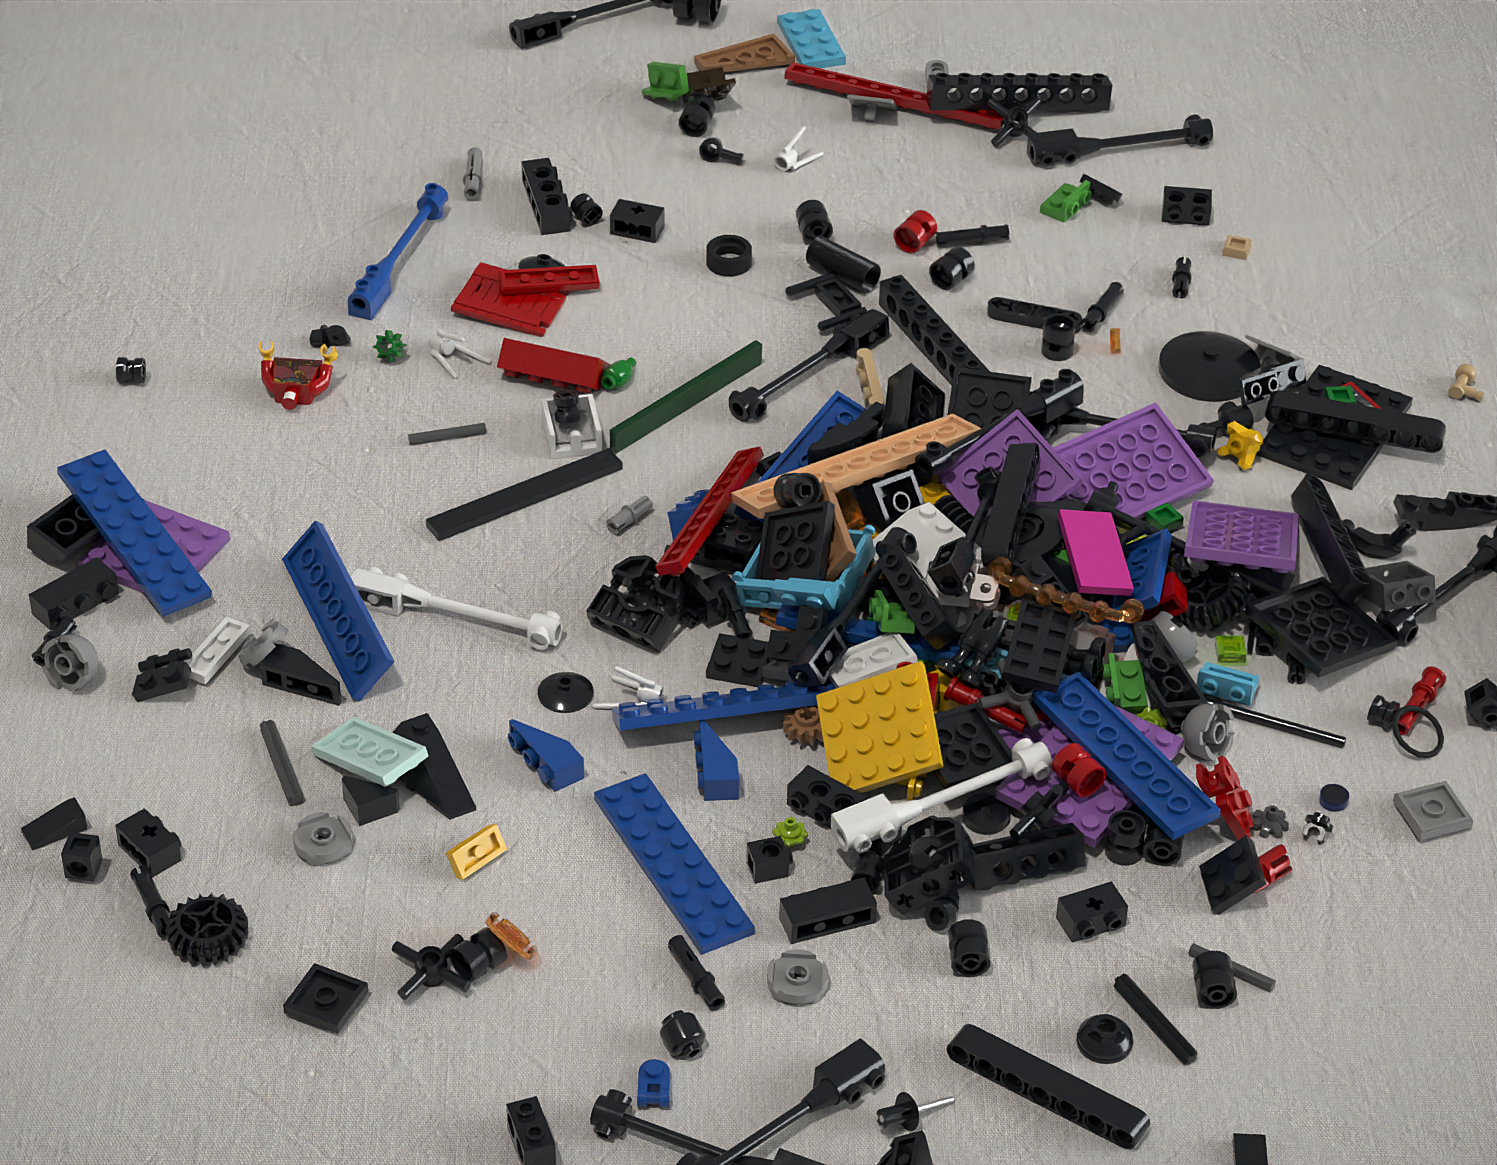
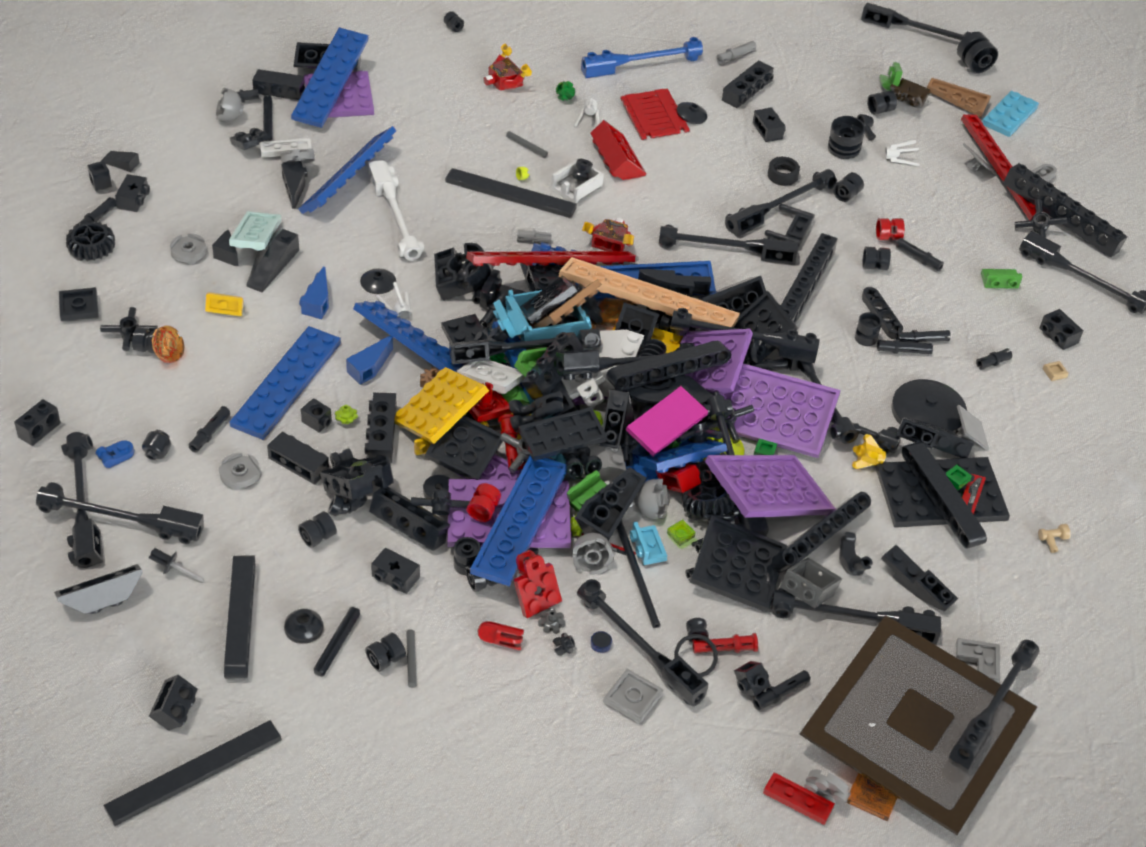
camera: 50 degrees right, 5 degrees up
dark grey axle [260,720,303,805] -> none
black piece [309,324,351,348] -> none
red tile [498,265,600,295] -> none
black wheel [570,193,603,226] -> none
green plant [601,357,636,390] -> none
dark green tile [609,340,762,454] -> none
black wheel [773,473,822,508] -> none
black piece [806,236,881,293] -> none
white bar [831,738,1052,853] -> none
tan plate [856,348,884,407] -> none
clear orange bar [988,557,1144,624] -> none
black plate [1079,173,1123,204] -> none
clear orange tile [1110,328,1121,353] -> none
black plate [1199,835,1267,915] -> none
none -> black axle [263,96,272,141]
none -> neon yellow hinge [516,167,530,180]
none -> black bar [577,579,709,706]
none -> torso [582,218,634,251]
none -> black bar [725,169,837,236]
none -> black wheel [828,116,865,159]
none -> black pin [877,339,933,355]

